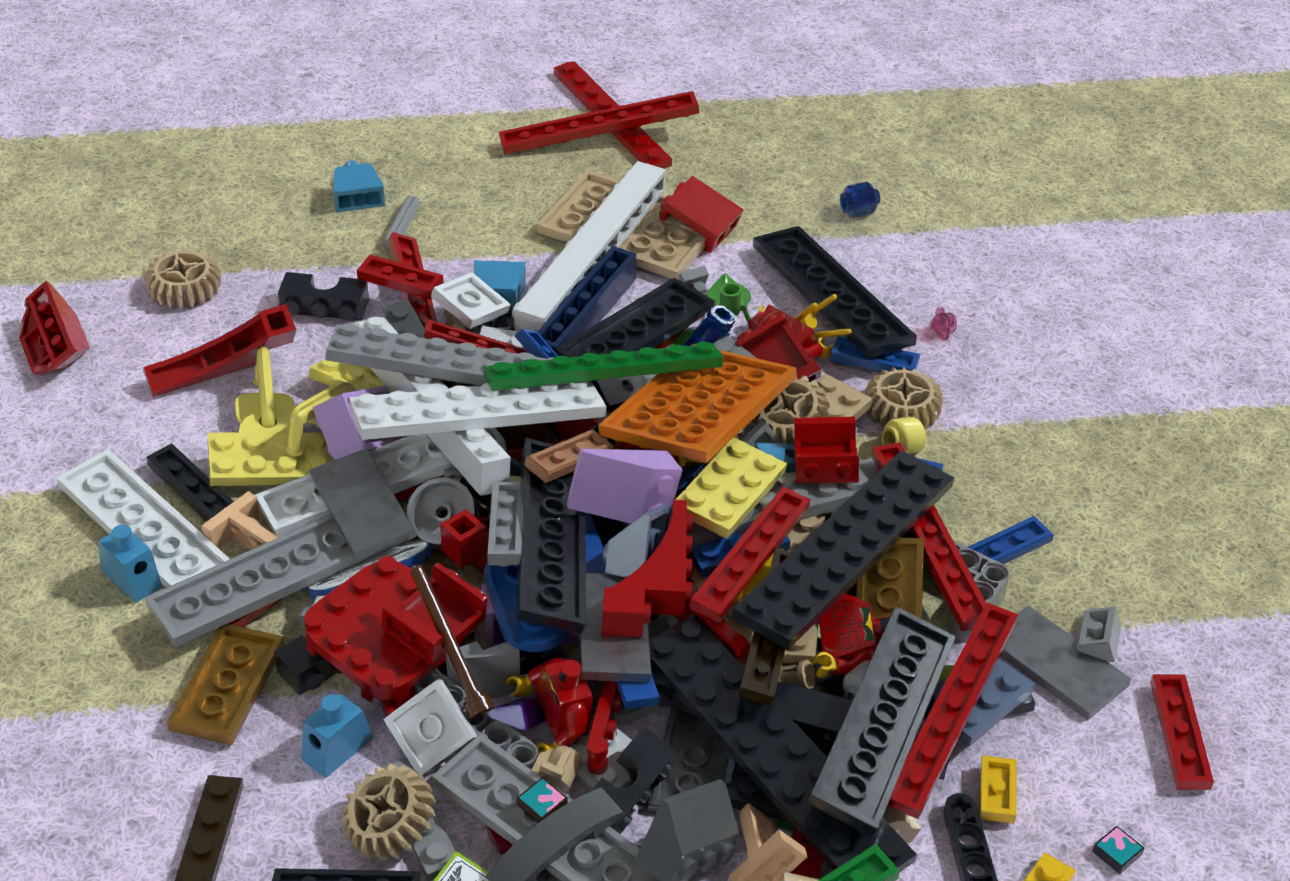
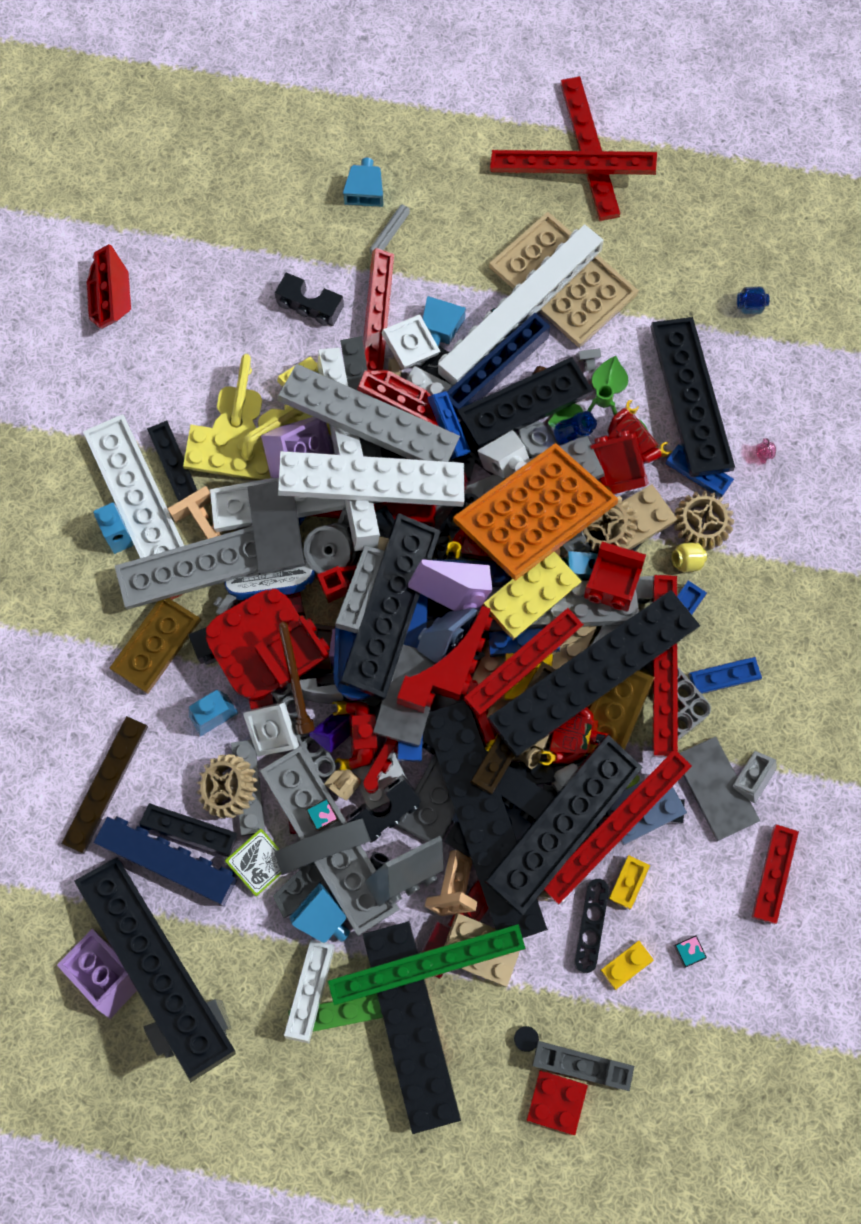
camera: 20 degrees right, 30 degrees up
red arch [143,304,296,397] -> none
tan gear [145,248,221,310] -> none
red plate [356,255,444,300] -> none
green plate [483,342,724,391] -> none
nougat tile [524,429,614,483] -> none
red panel [659,176,744,253] -> none
yellow plant [793,294,852,338] -> none

